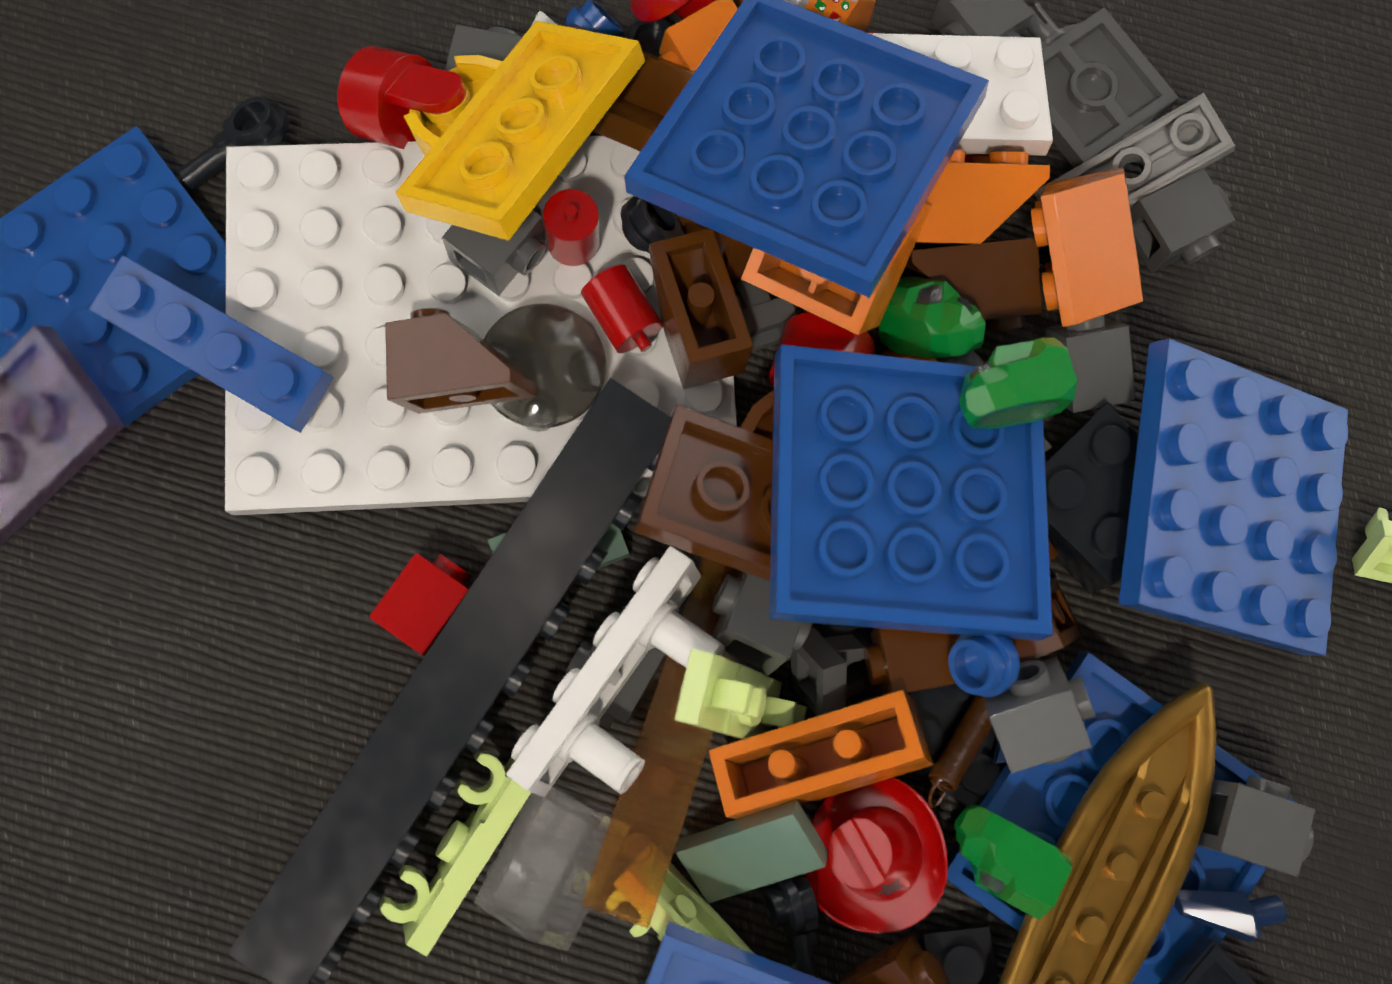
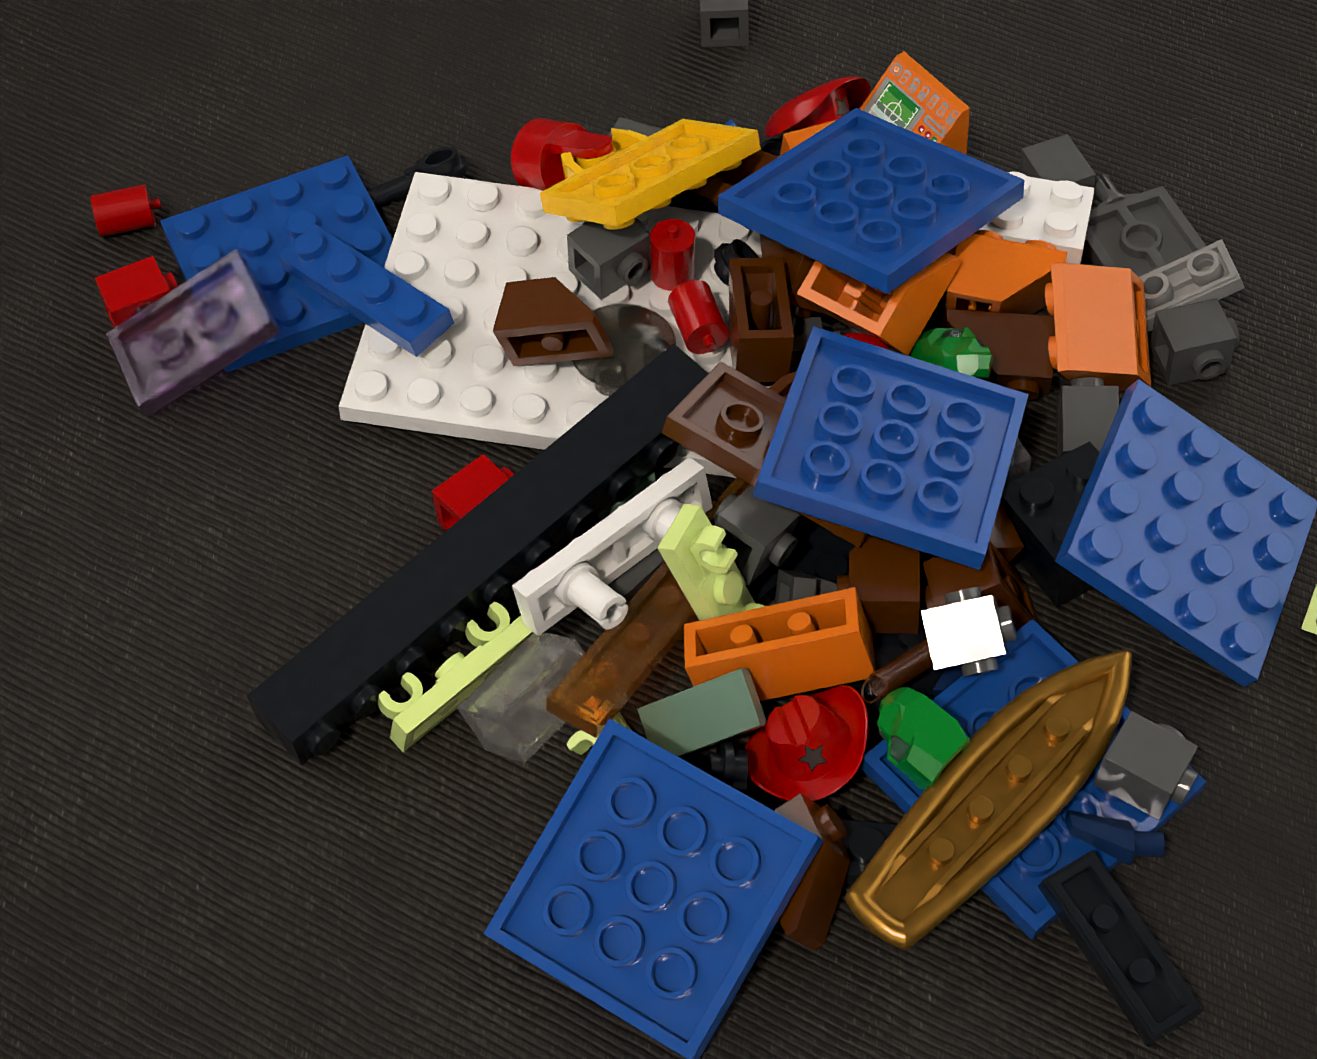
camera: 20 degrees right, 25 degrees down
blue plate [948,634,1020,697] -> none
green rock [958,337,1077,429] -> none

